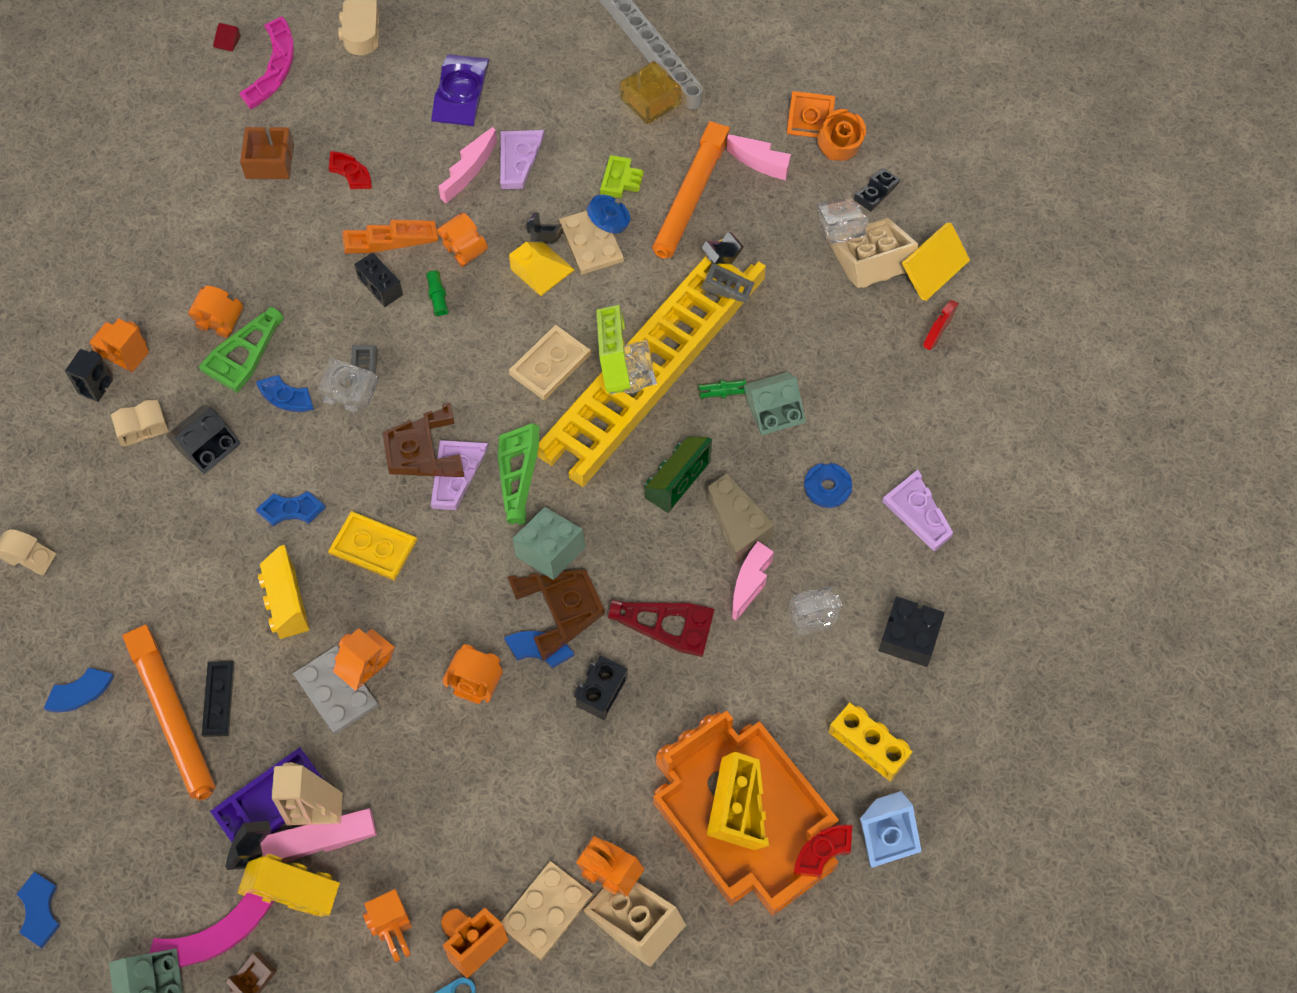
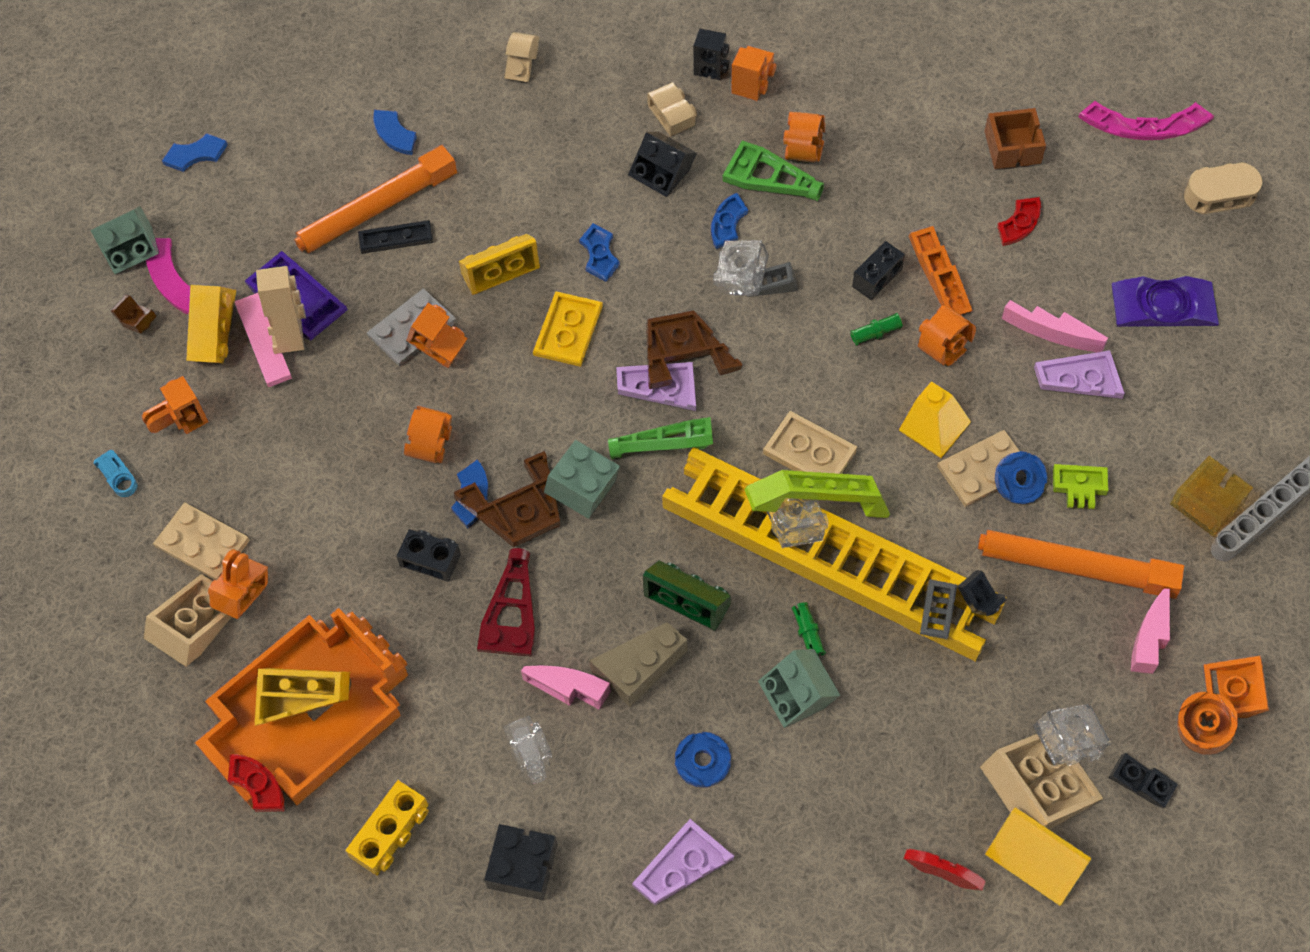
camera: 85 degrees right, 0 degrees up
dark red slope [213,23,241,52] -> none
black slope [225,821,271,870] -> none
orange brick [441,908,509,978] -> none
black bracket [527,212,563,244] -> none
light blue slope [860,791,922,868] -> none

